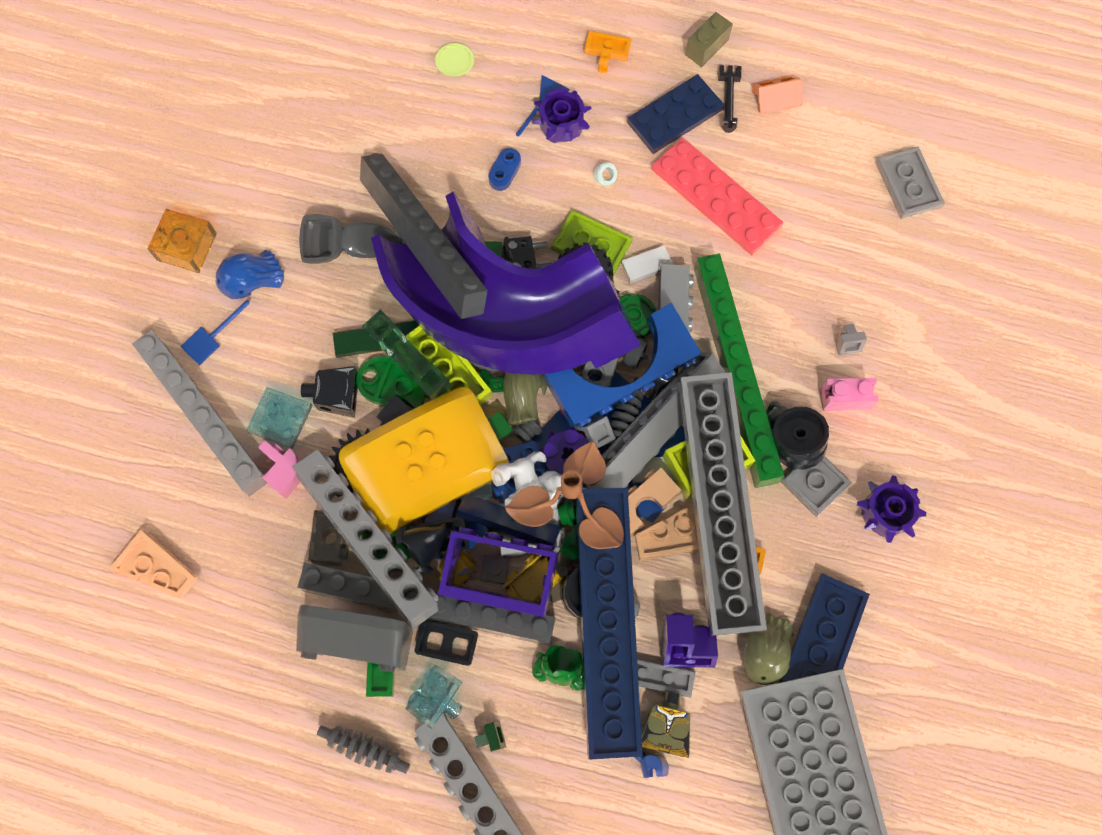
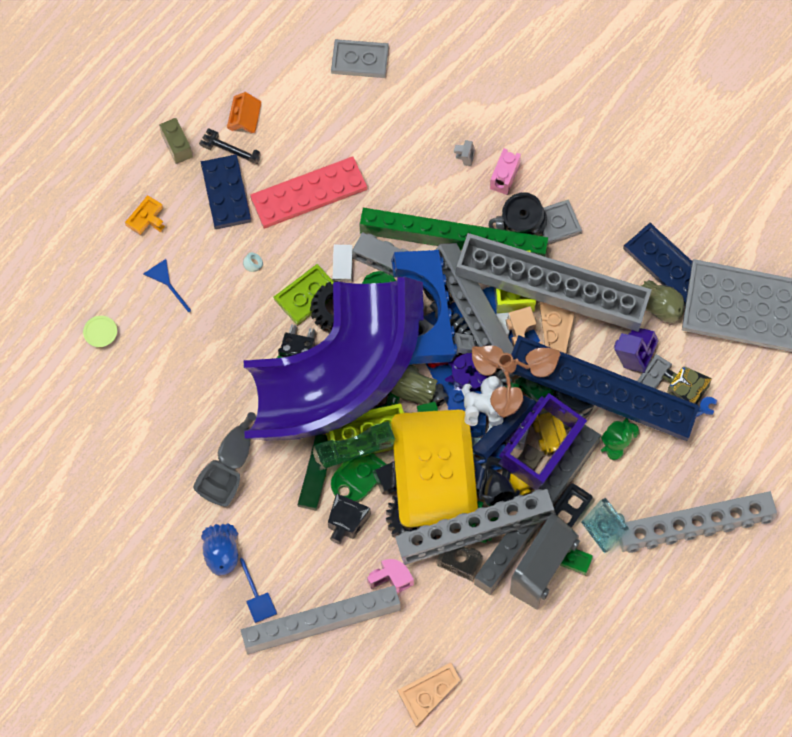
camera: 65 degrees left, 5 degrees down
clear yellow brick [147,208,217,273] -> none
clear light blue plate [246,387,313,449] -> none
dark grey piece [316,725,410,774] -> none
dark grey brick [360,153,487,319] -> none
dark green tile [474,721,507,752] -> none
blue plate [488,148,521,191] -> none
dark purple brick [532,88,592,143] -> none
dark purple brick [857,475,927,543] -> none

